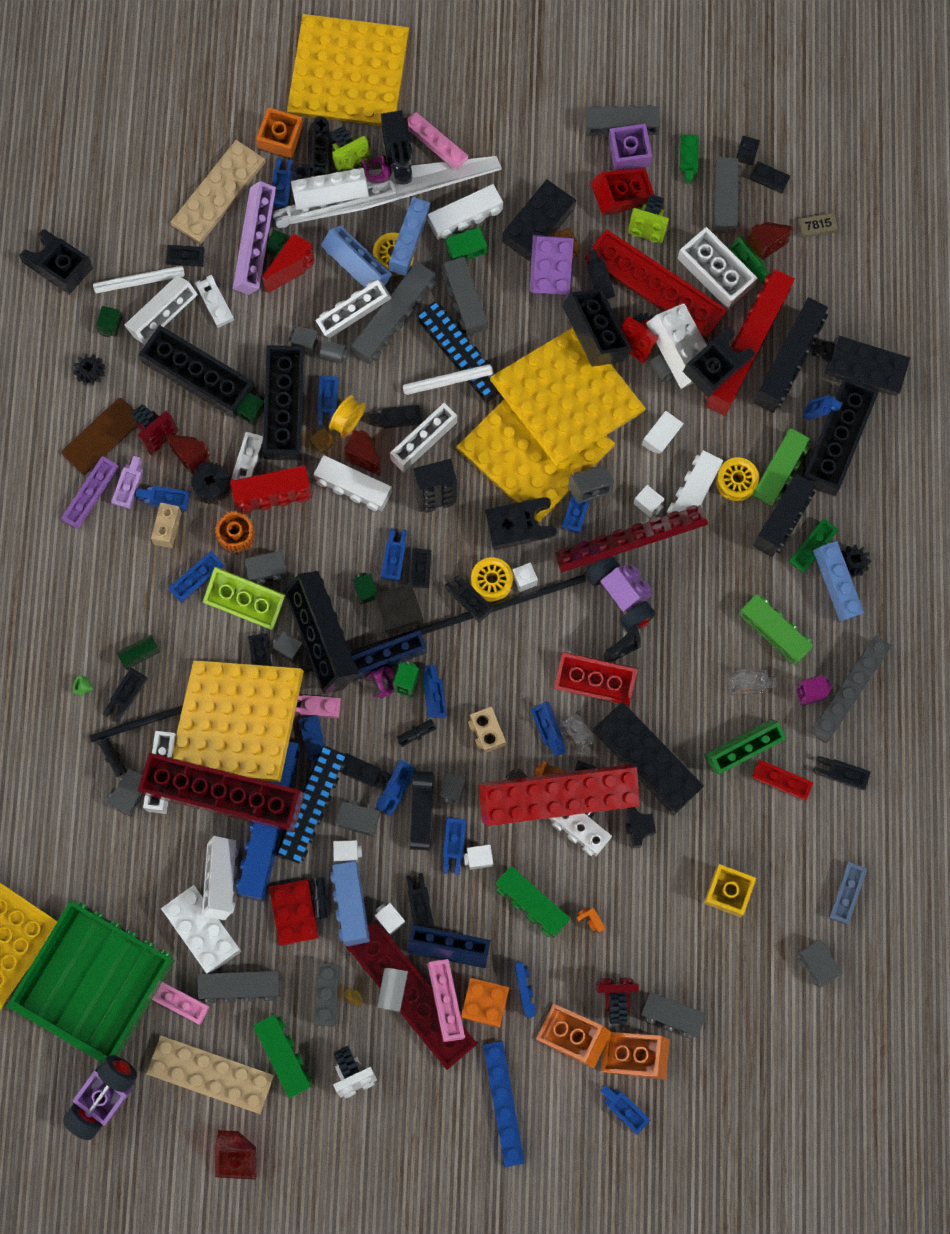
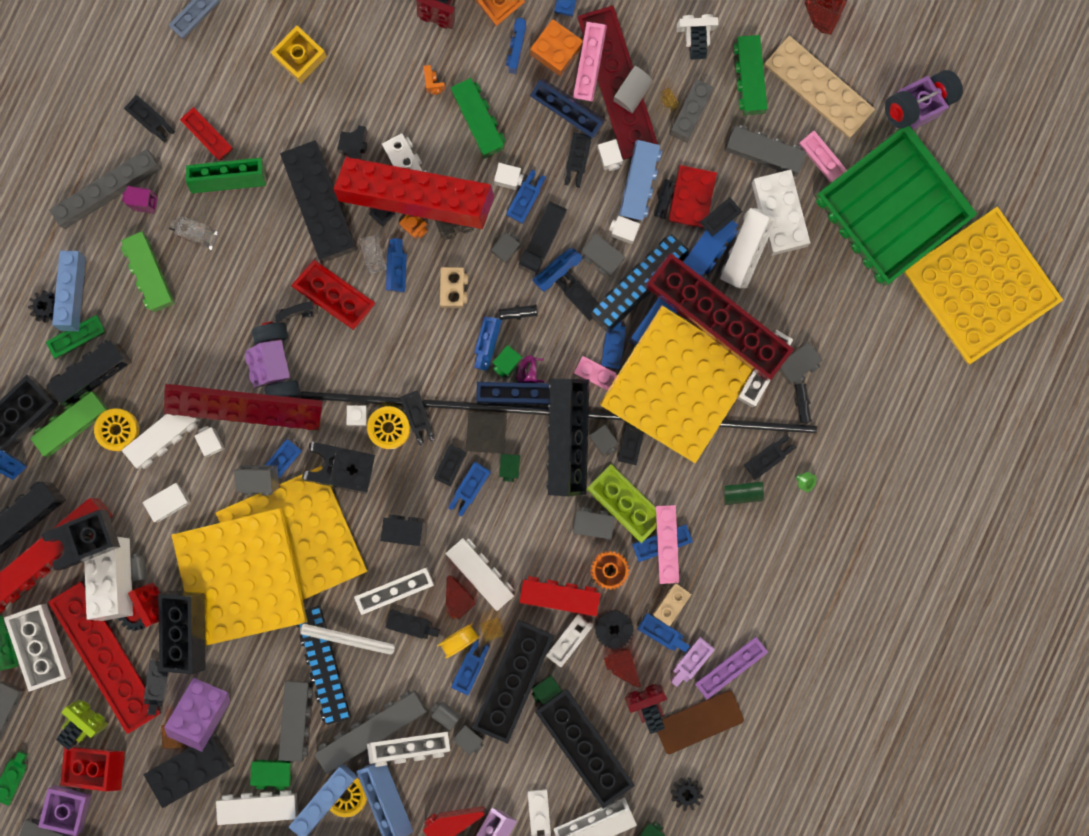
camera: 155 degrees left, 10 degrees up
none -> bright pink plate [656,505,679,584]
none -> black tile [700,197,743,237]

